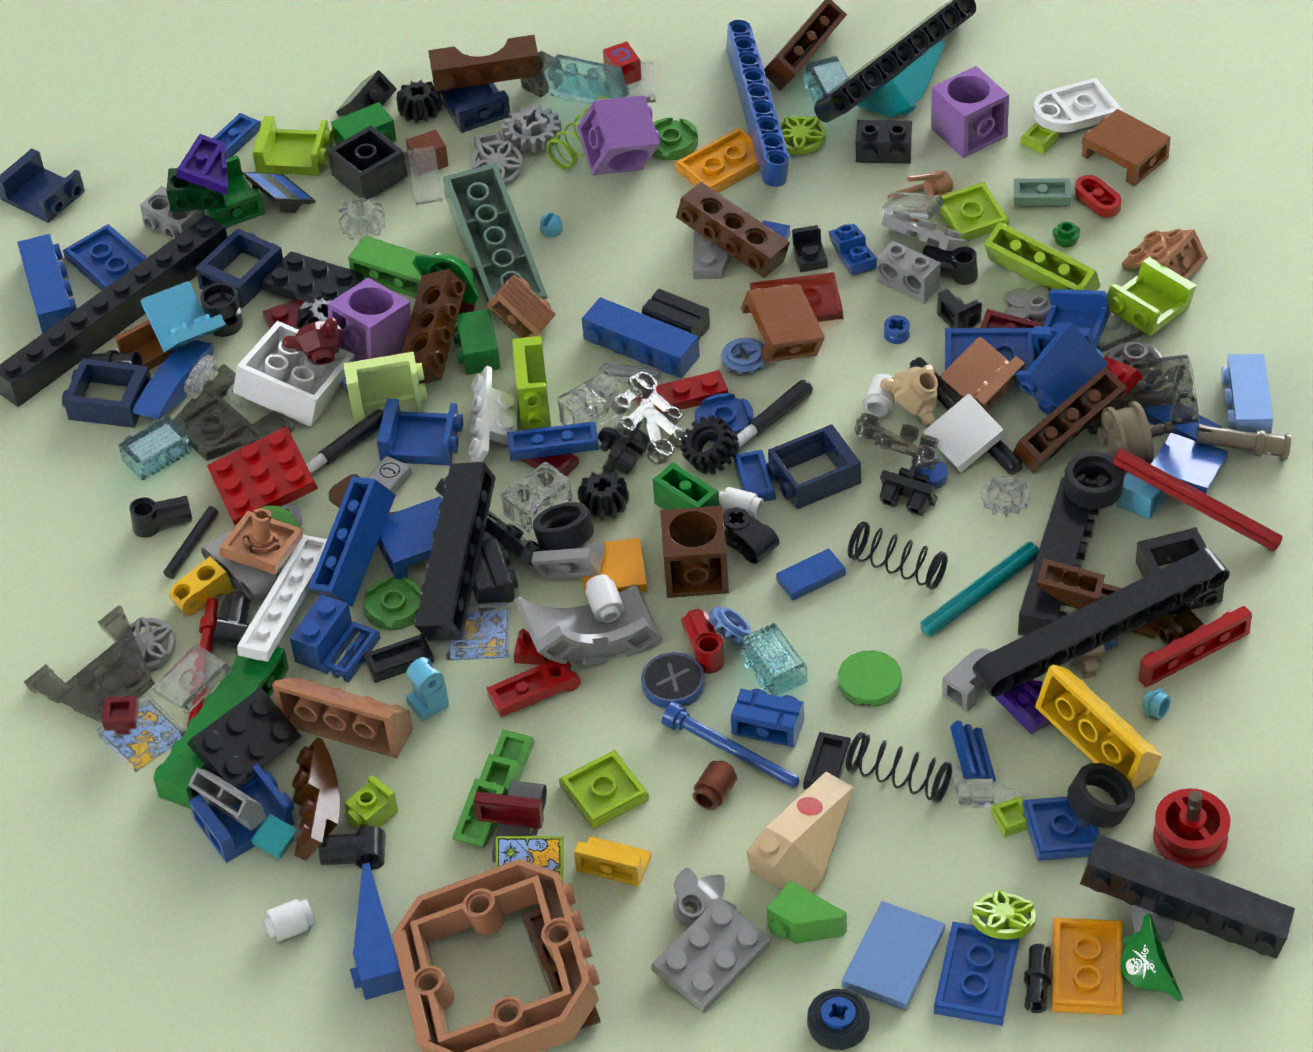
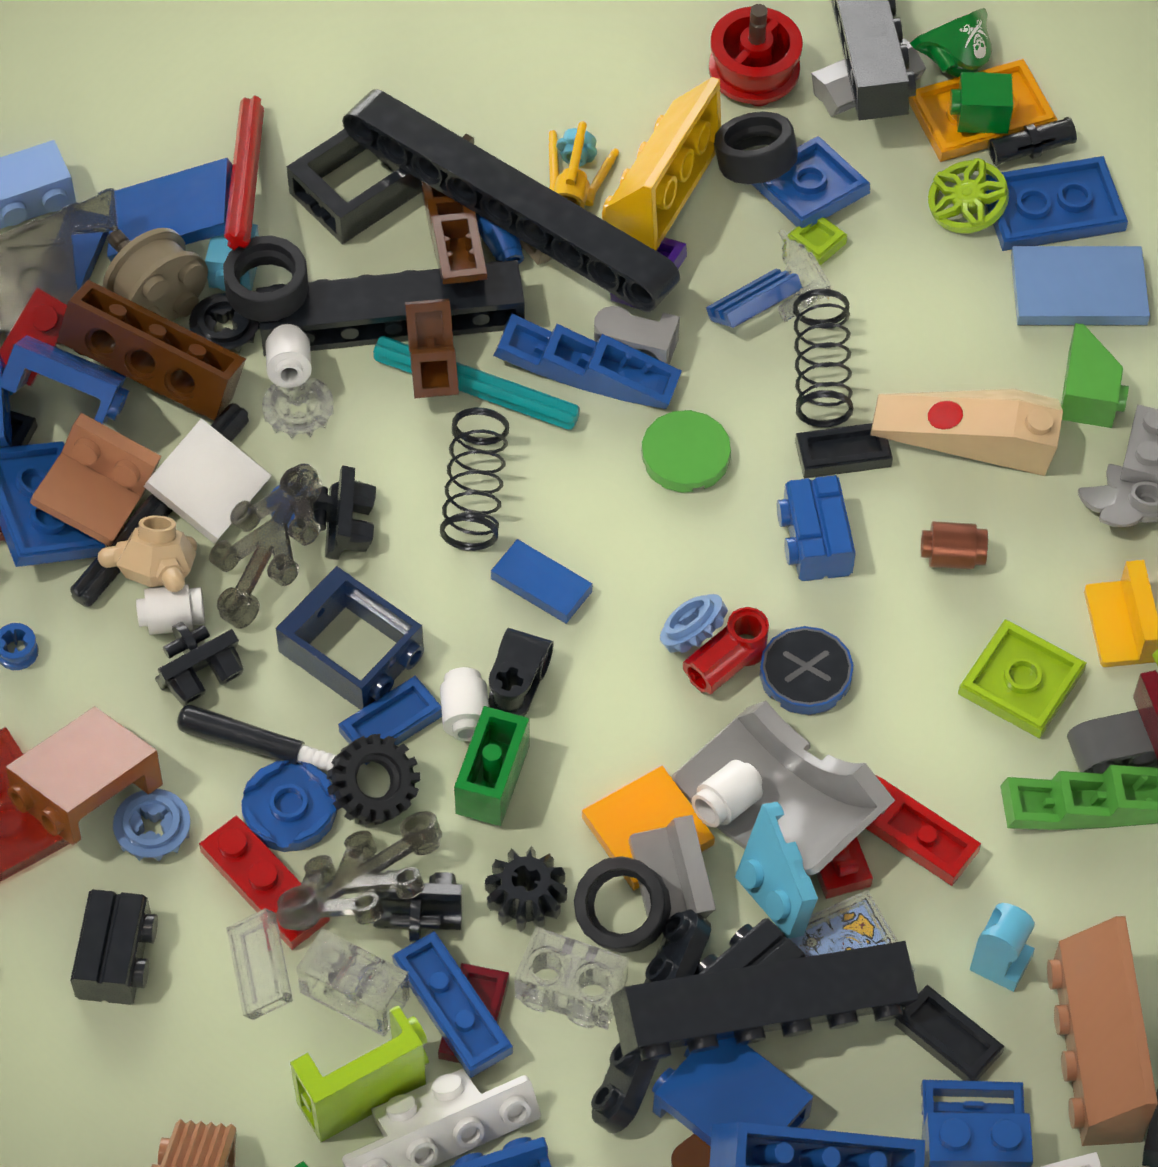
camera: 120 degrees left, 10 degrees up
bright green tile [363,577,421,631] -> none
blue brick [581,297,700,379] -> none
reddish brown brick [660,506,729,598] -> none
blue piece [661,701,799,787] -> none
clear light blue brick [740,623,808,696] -> none
red plate [1138,605,1252,688] -> none
dark tan pin [1196,424,1291,461] -> none
none -> black hips [155,622,244,706]
none -> white brick [265,324,312,388]
none -> reddish brown slope [405,298,459,399]
none -> blue slope [493,314,682,409]
none -> yellow plant [549,121,619,208]
none -> medium azure wing [735,802,818,939]
none -> green brick [949,72,1013,134]

